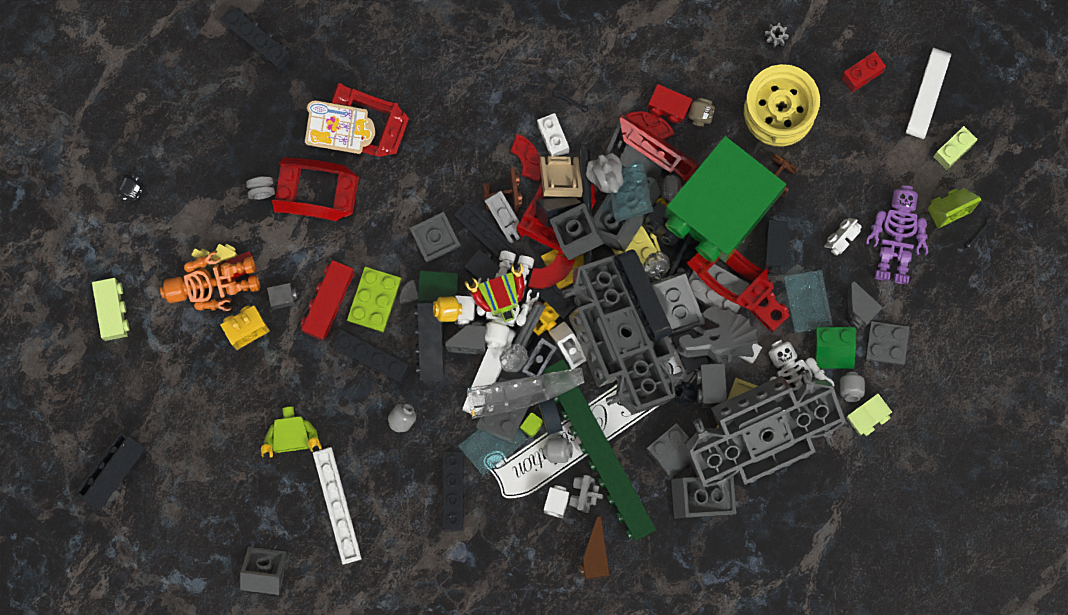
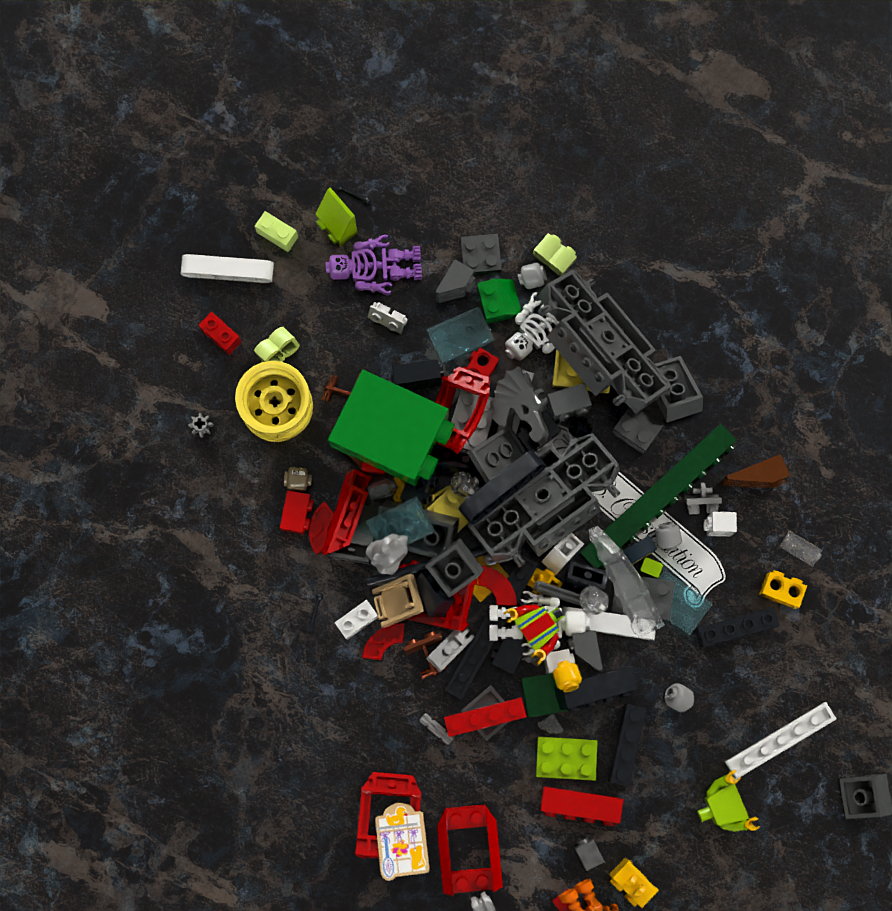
camera: 110 degrees left, 0 degrees up
none -> yellowish green brick [254,327,300,362]
none -> light grey axle [420,713,454,745]
none -> red brick [444,698,526,737]
none -> yellow brick [759,570,807,609]
none -> clear hinge [779,530,823,567]

